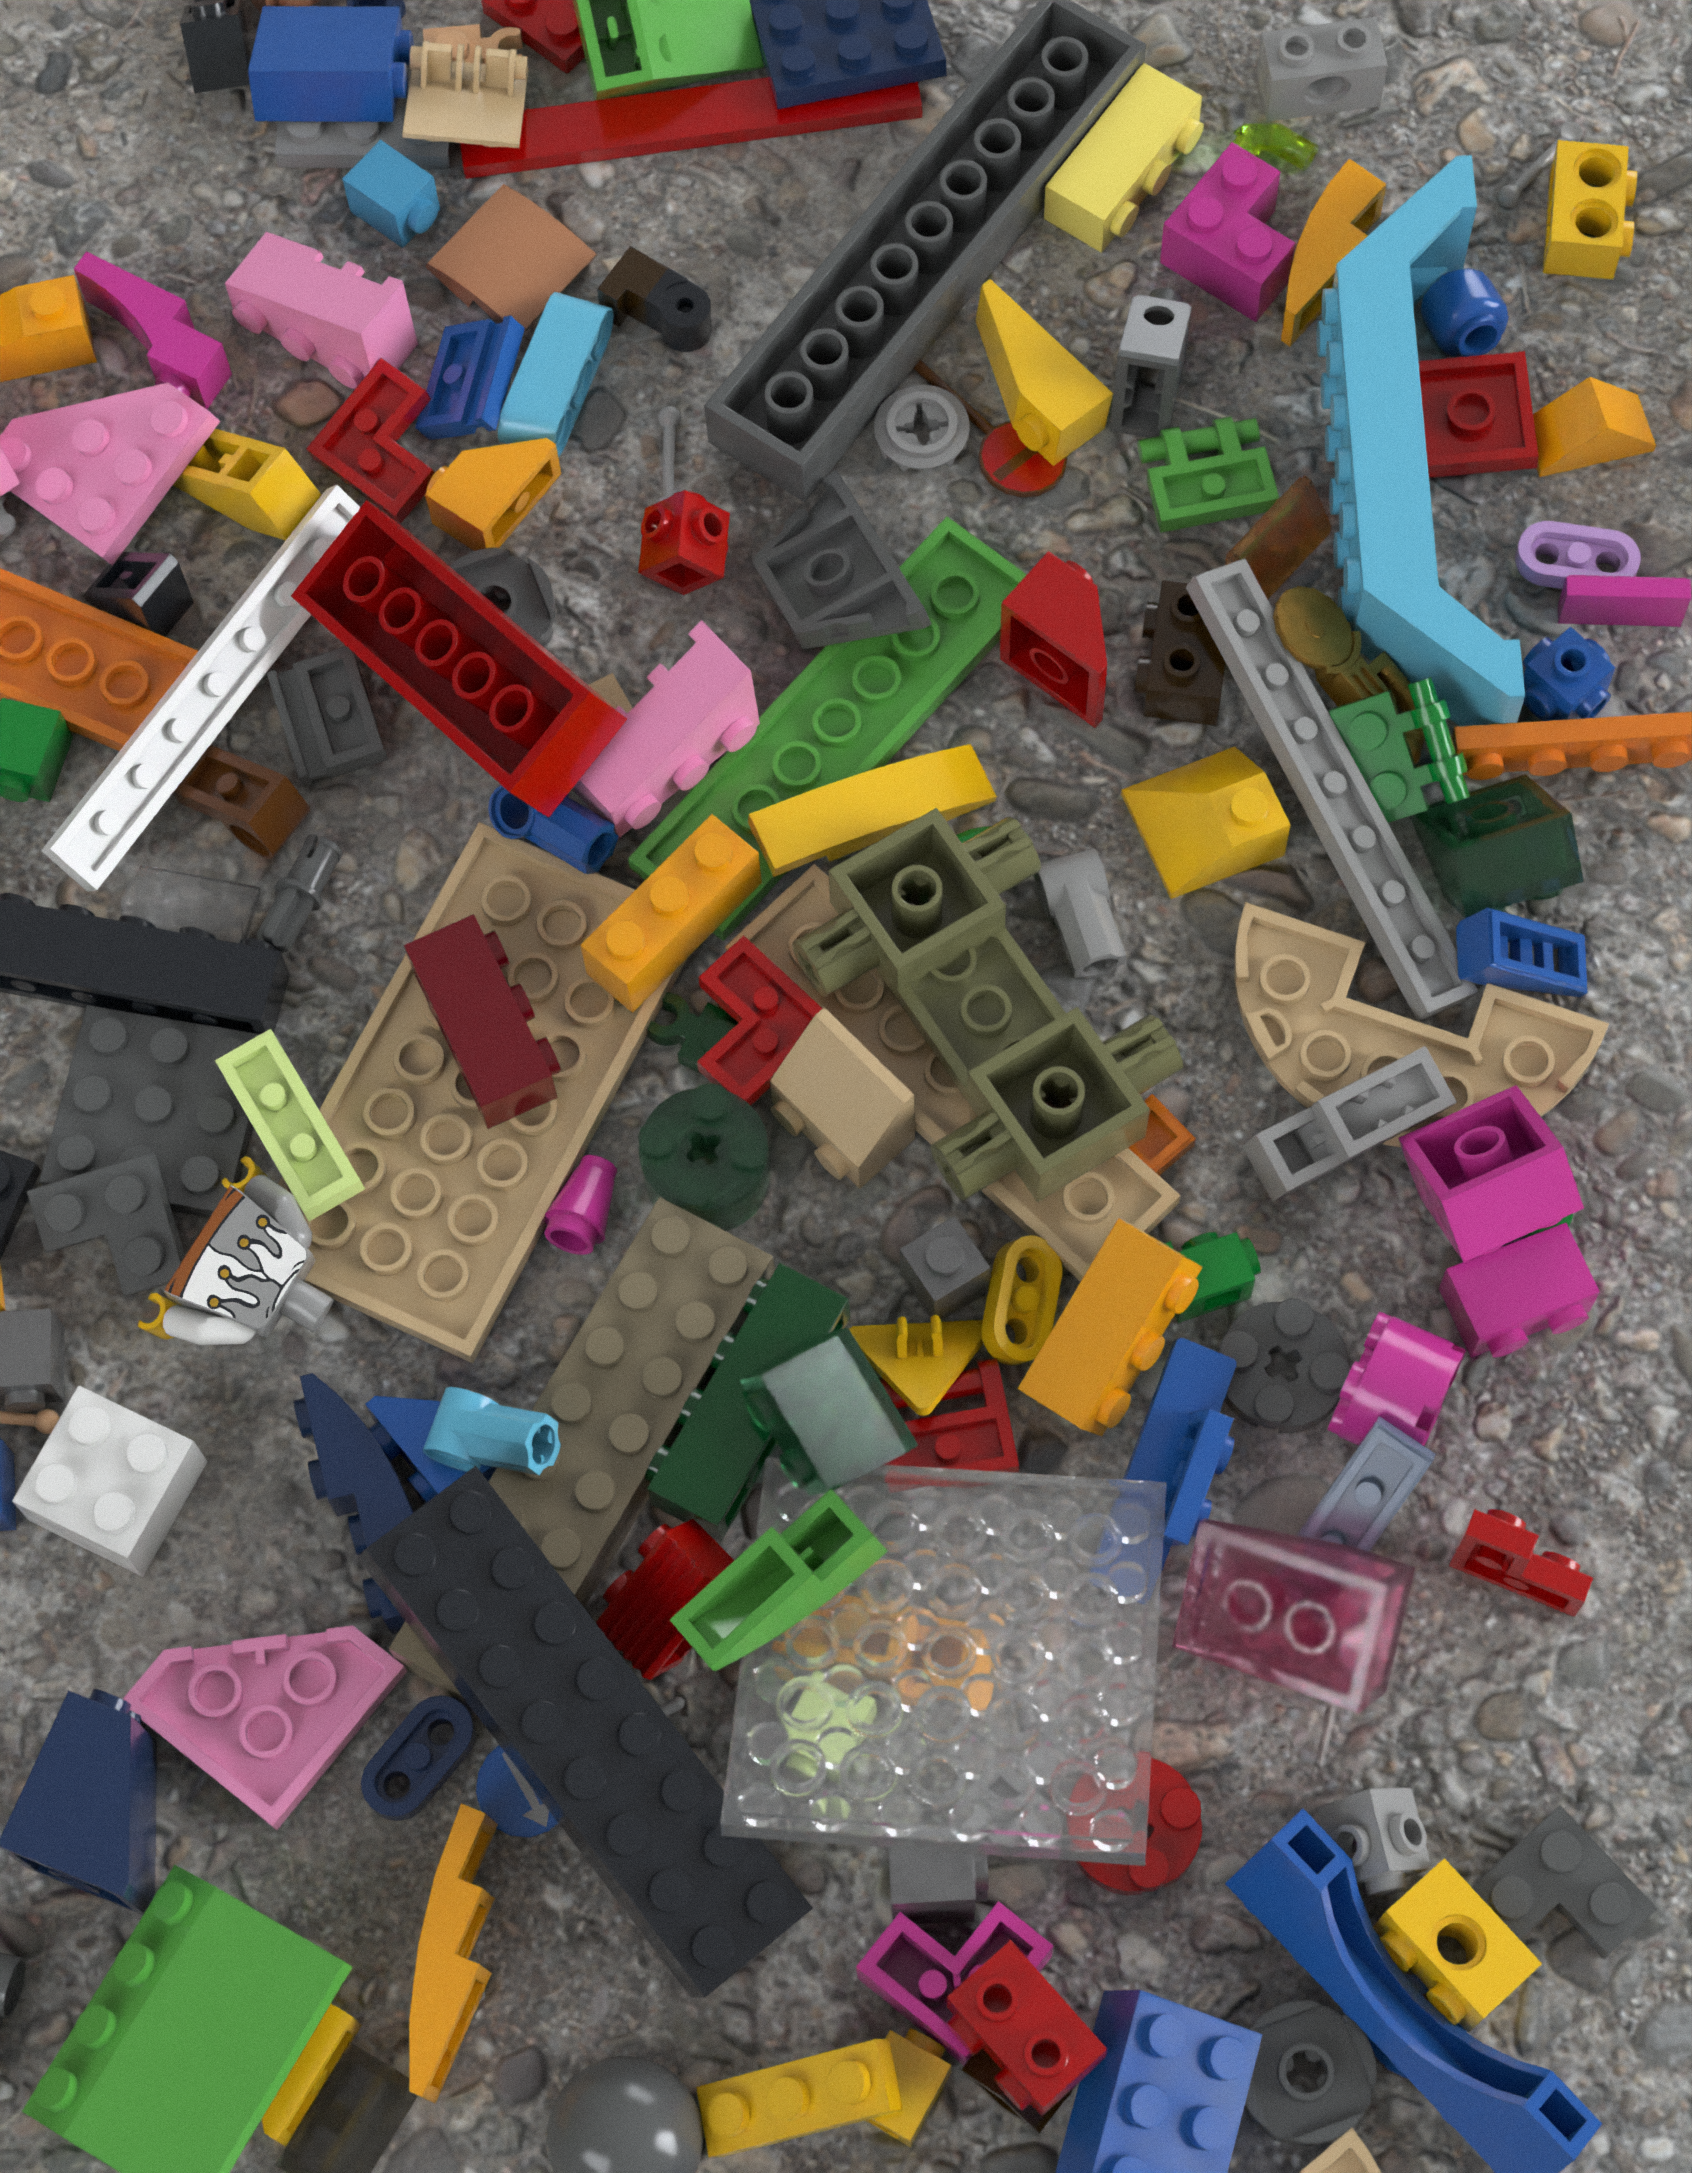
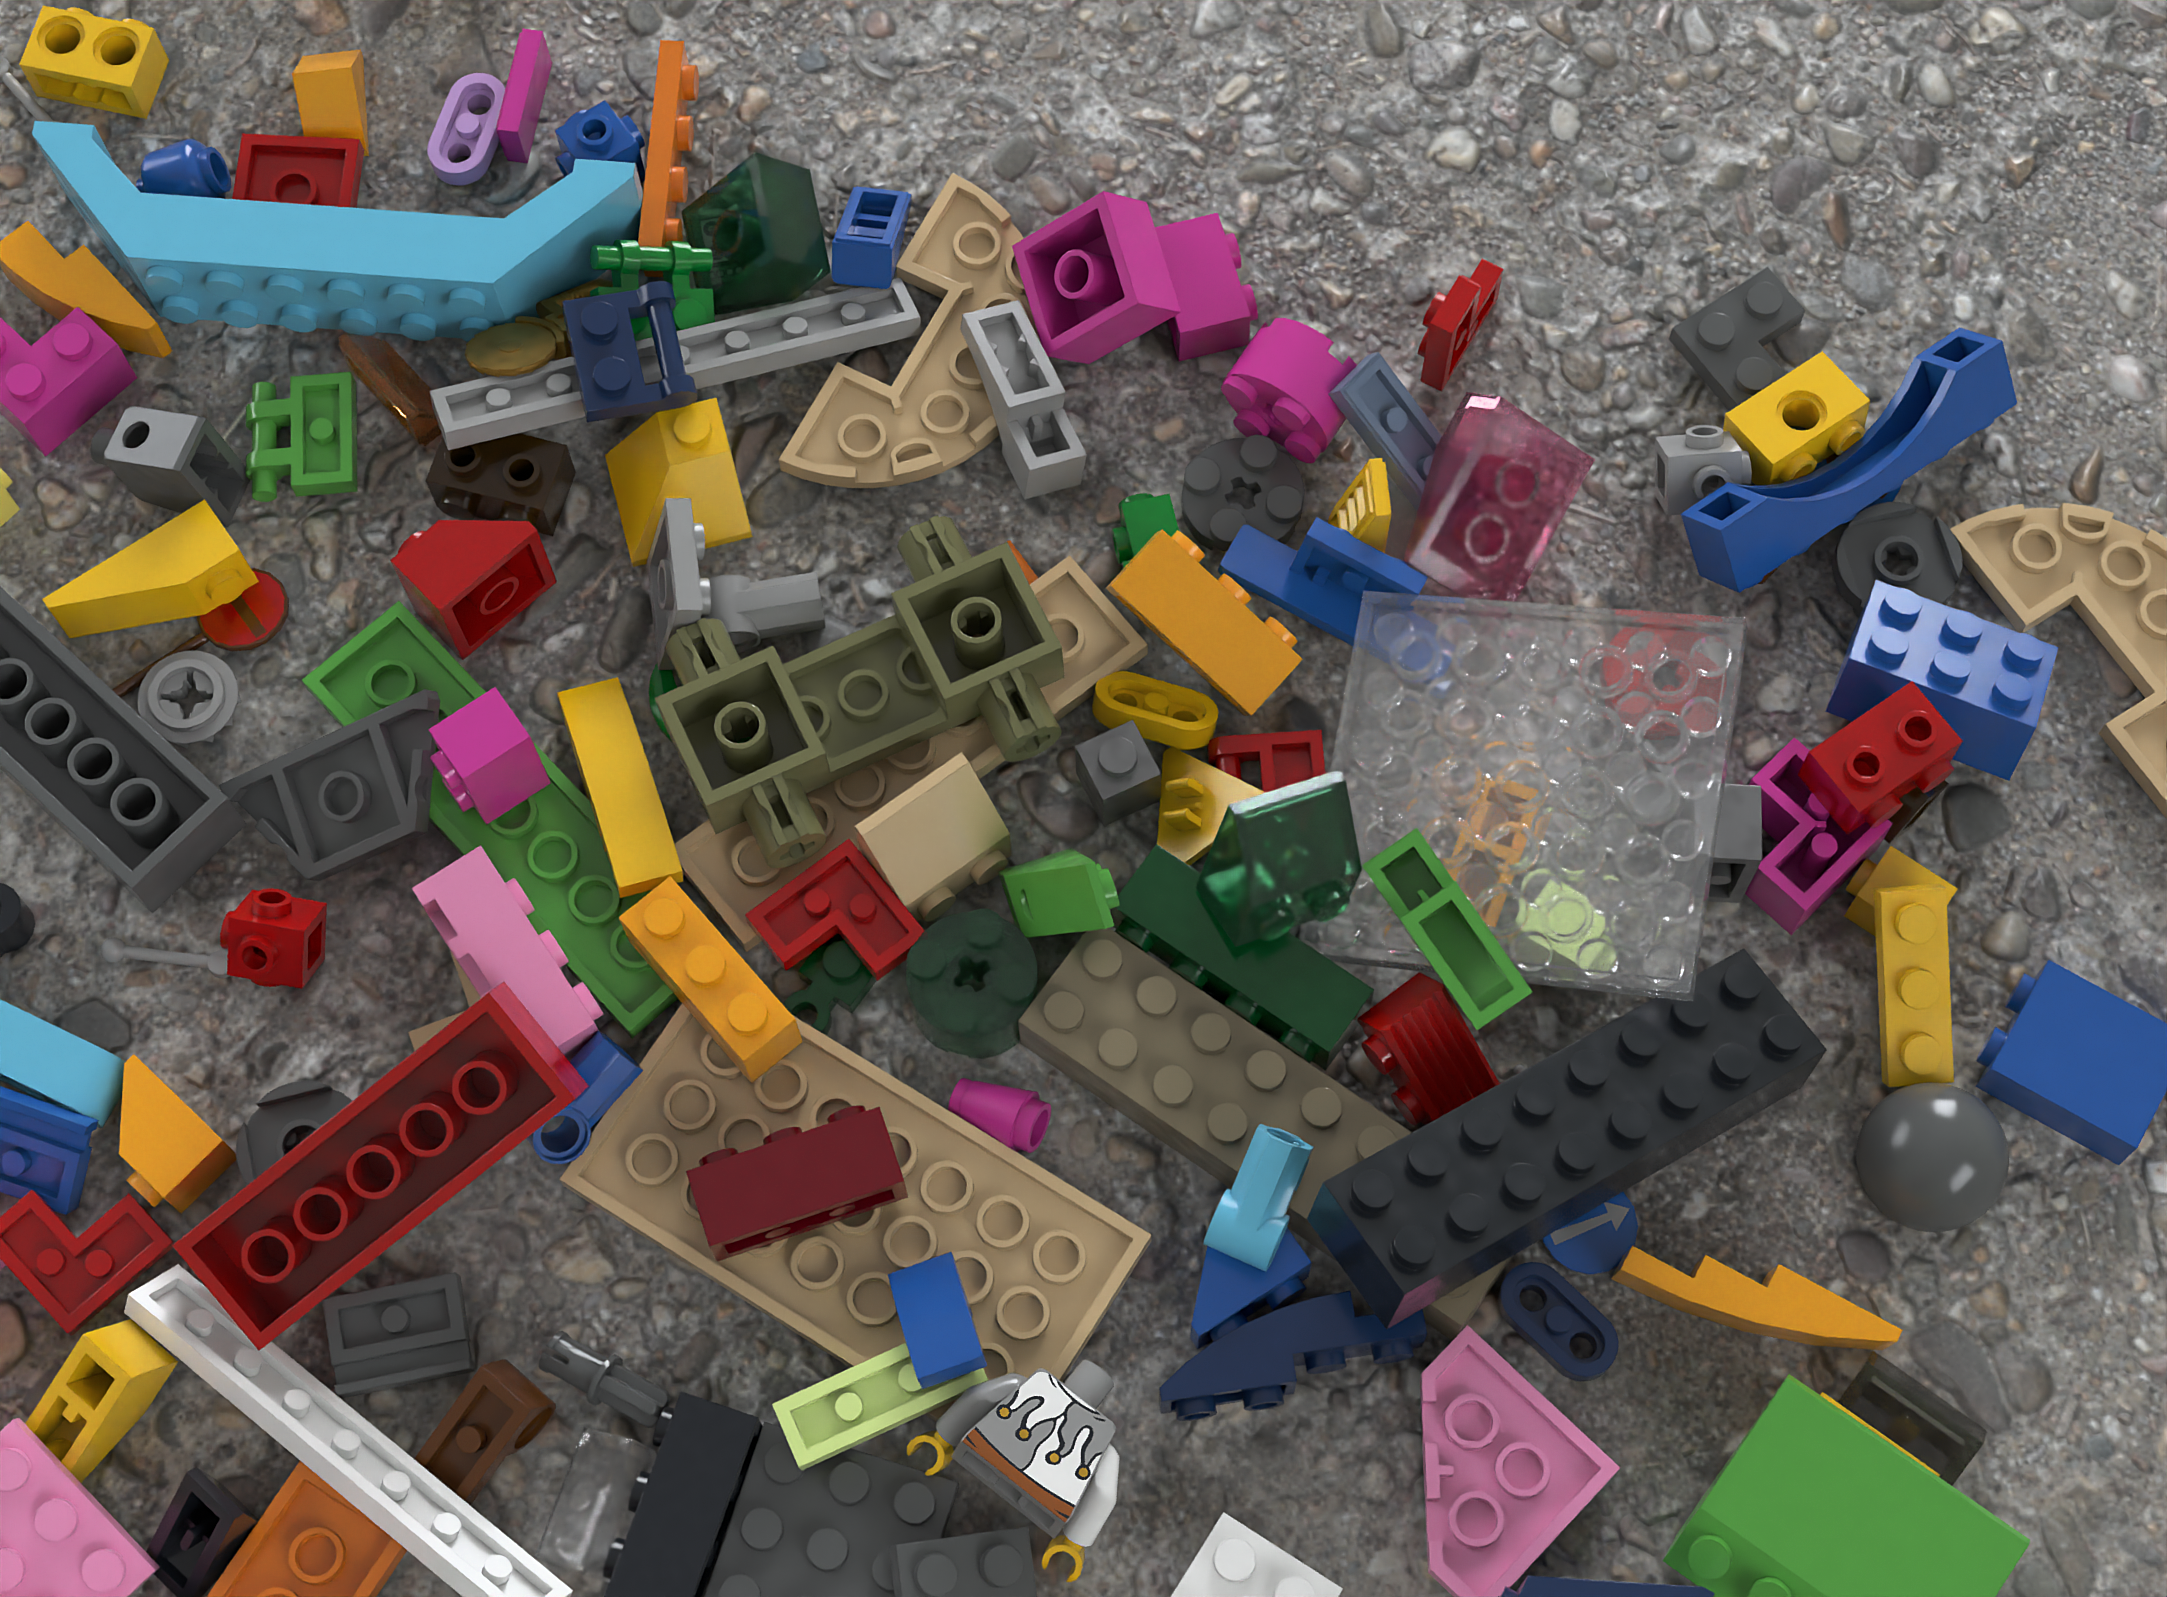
camera: 85 degrees left, 0 degrees up
none -> dark pink brick [428,687,551,825]
none -> dark blue plate [563,281,698,423]
none -> light grey plate [647,498,711,670]
none -> blue slope [888,1252,988,1389]
none -> bright green slope [998,848,1120,938]
none -> yellow slope [1328,458,1391,553]

